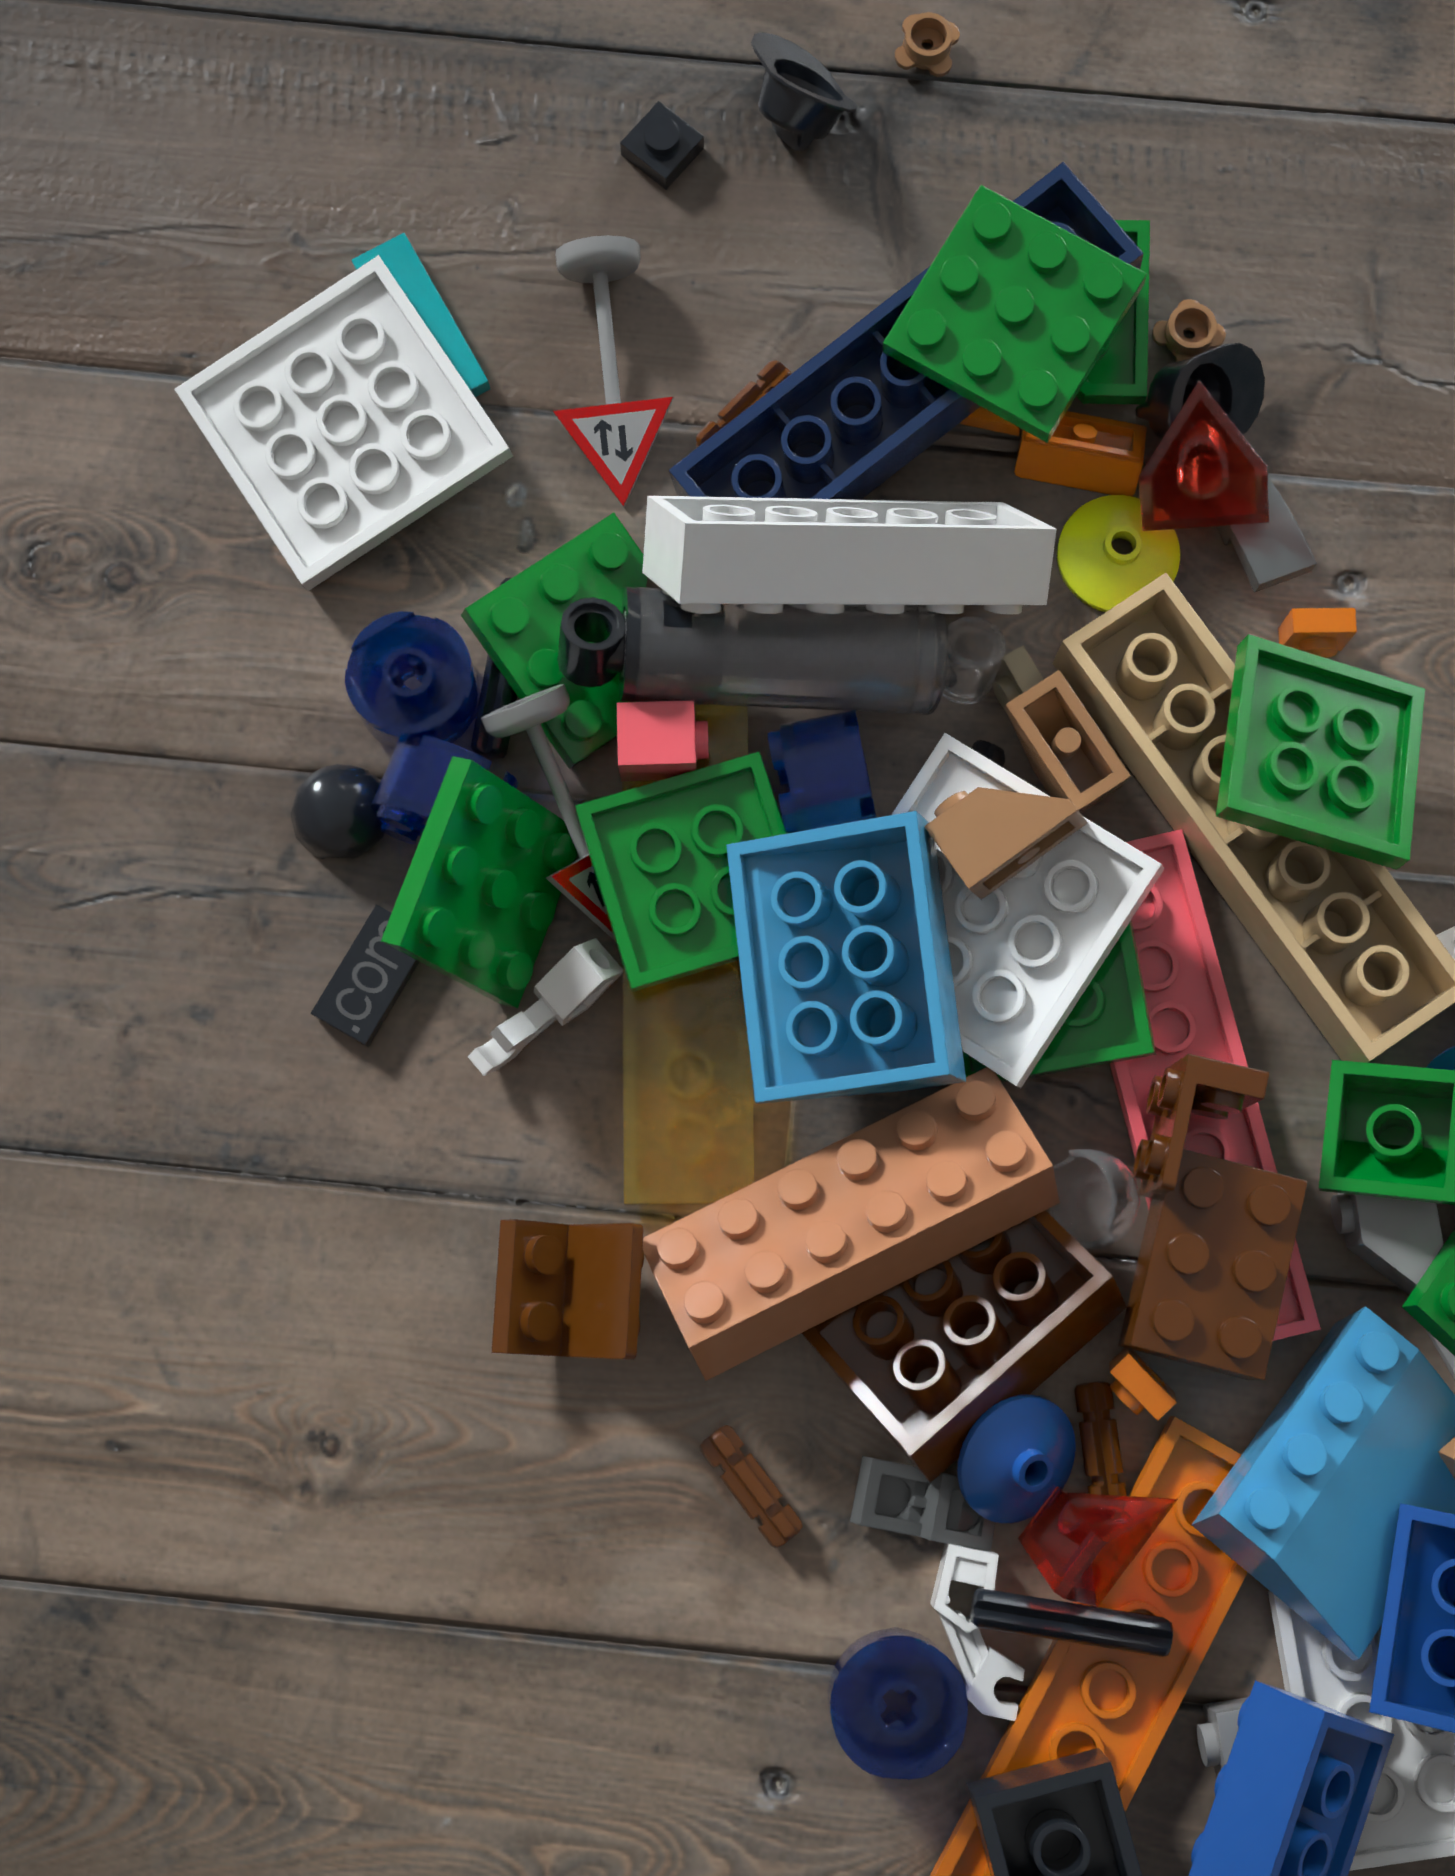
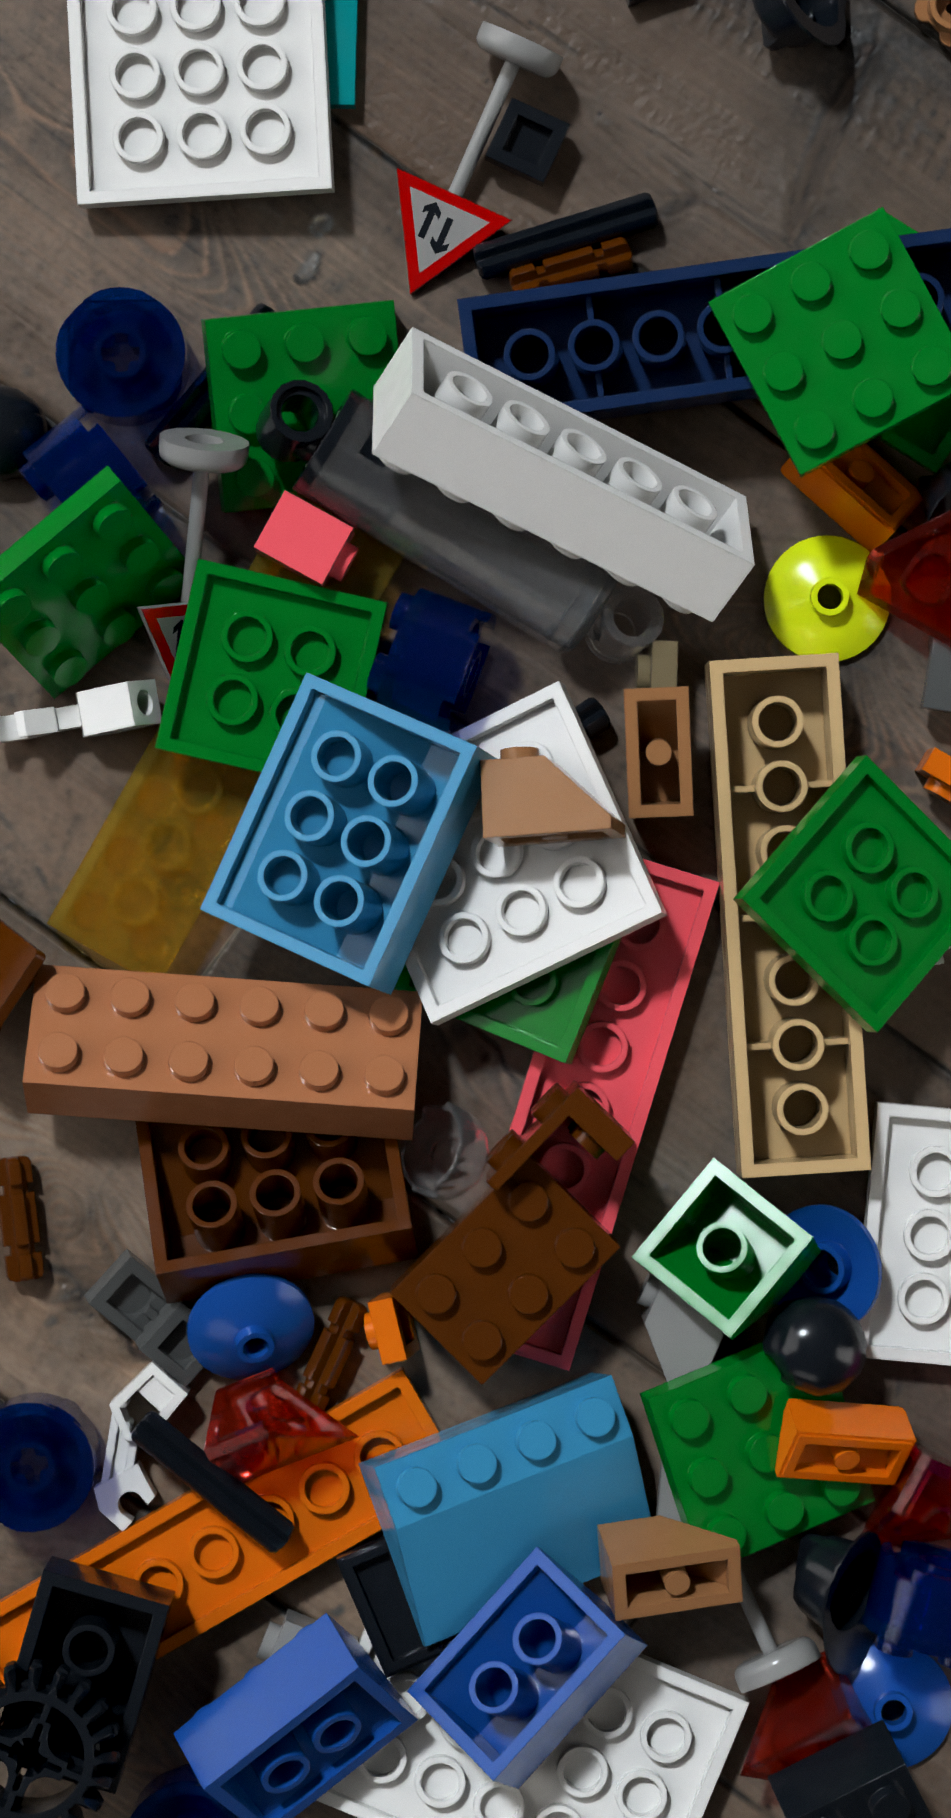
camera: 30 degrees right, 10 degrees up
none -> black tile [336,1536,445,1678]
none -> black axle [473,192,659,280]
none -> black plate [485,97,570,187]

